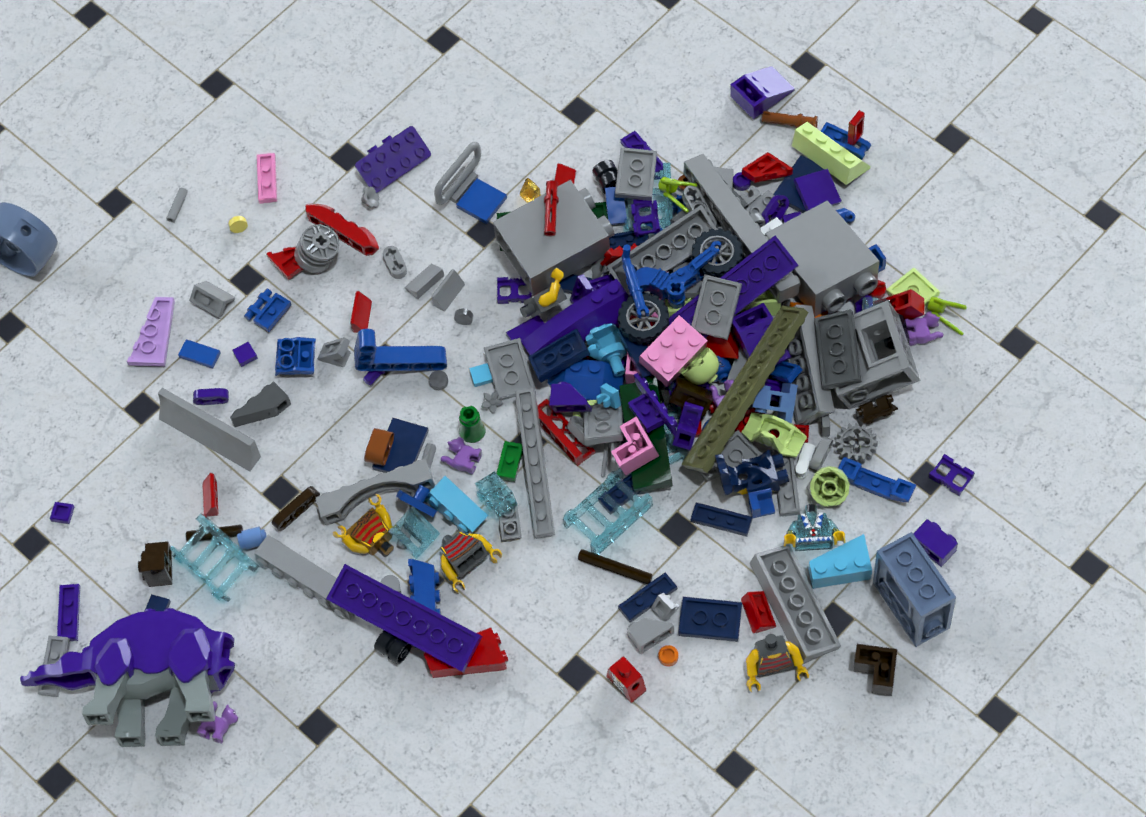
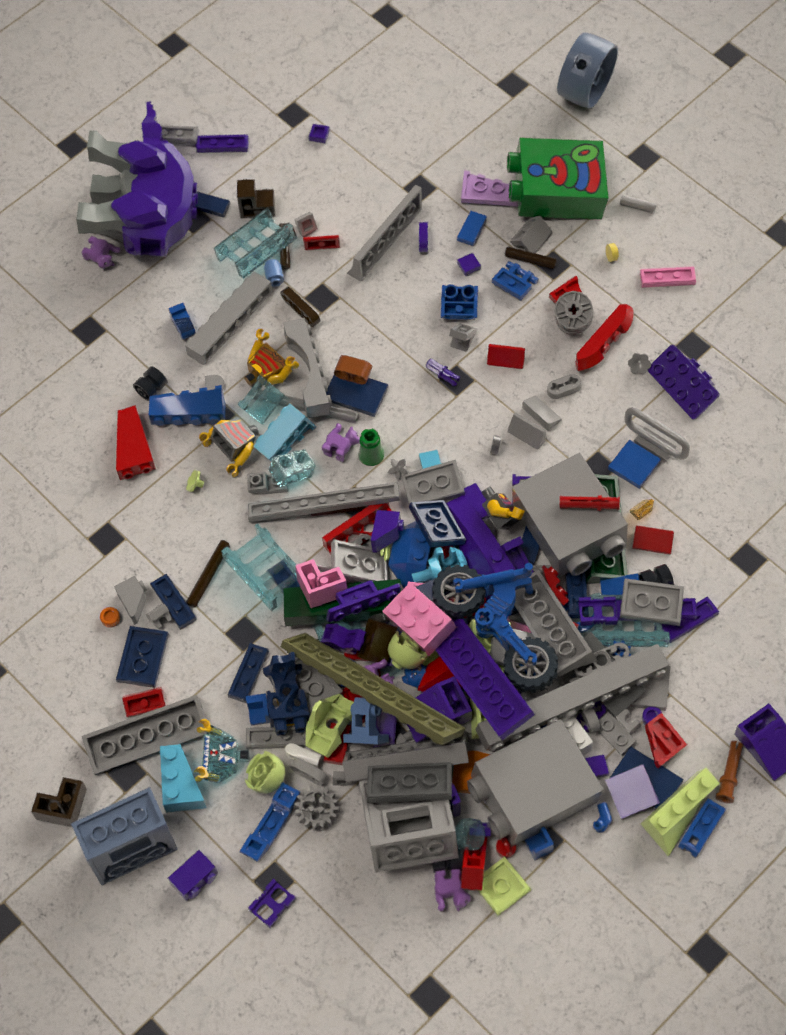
camera: 90 degrees right, 0 degrees up
dark grey slope [230,381,291,427] -> none
dark purple plate [326,564,483,672] -> none
blue beam [354,328,447,371] -> none
blue tile [396,485,437,517] -> none
flat silver tile [429,370,448,390] -> none
green plate [496,441,523,482] -> none
medium azure tile [596,383,621,409] -> none
red torso [606,656,647,704] -> none
lime plant [658,177,697,213] -> none
light grey tile [691,275,742,340] -> none
torso [746,634,809,692] -> none
dark purple beam [761,195,789,225] -> none
blue tile [768,361,802,384] -> none
red tile [847,110,865,146] -> none
dark brown hinge [856,394,898,424] -> none
lime plant [927,296,967,335] -> none
none -> blue leg [168,303,196,340]
none -> yellowish green plant [186,470,204,492]
none -> light grey tile [294,212,318,236]
none -> dark brown axle [505,246,557,269]
none -> green brick [507,138,609,219]

